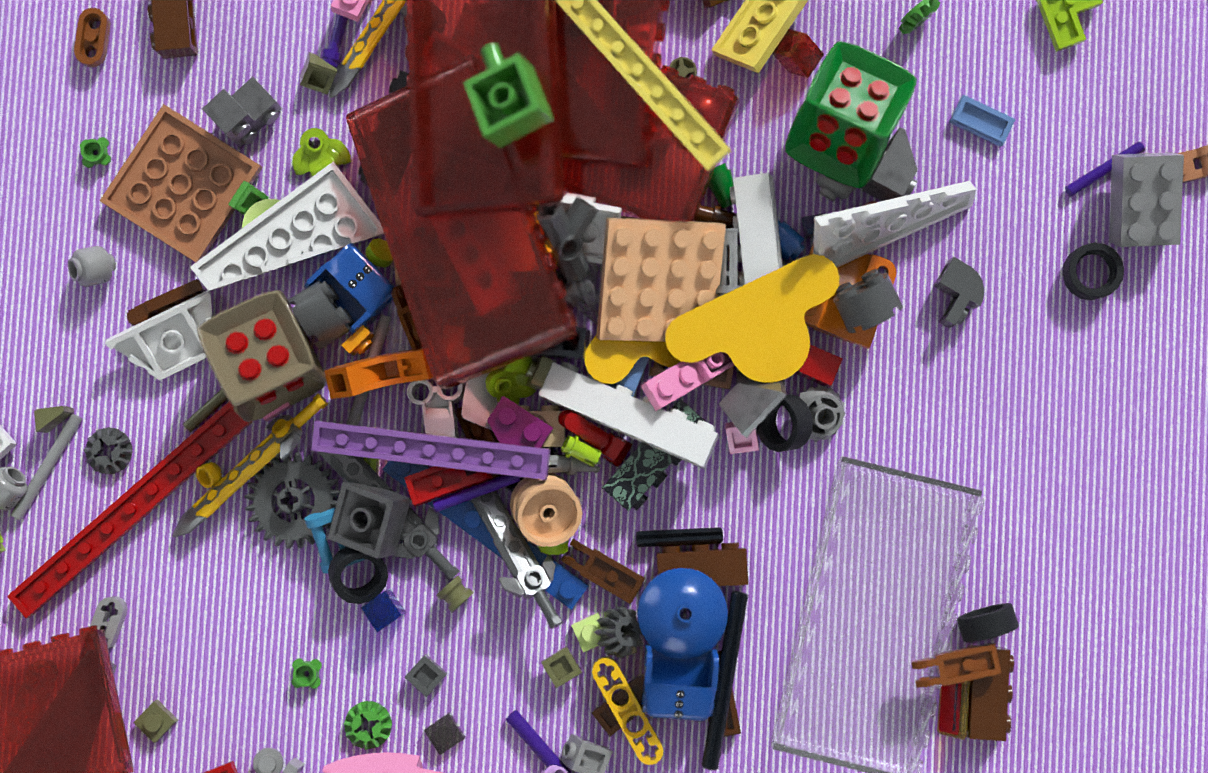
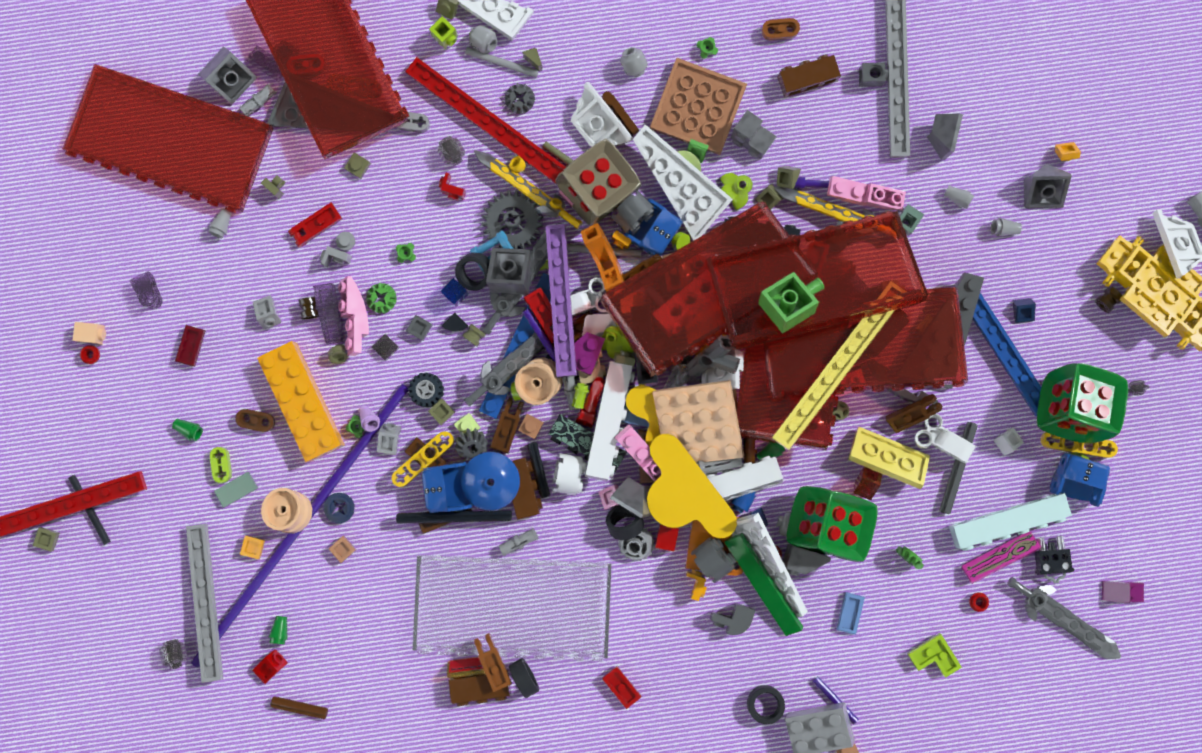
camera: 75 degrees right, 0 degrees up
none -> black wheel [408,372,444,408]
none -> clear smoke head [437,136,465,166]
none -> red bracket [439,172,466,201]
none -> black tile [442,313,469,332]
none -> light grey pin [499,528,539,556]
none -> nougat plate [518,414,544,439]
none -> white brick [552,453,587,495]
none -> red plate [602,666,642,709]
none -> light orange bracket [686,569,707,601]
none -> green tile [724,533,803,636]
none -> olive slope [755,184,783,213]

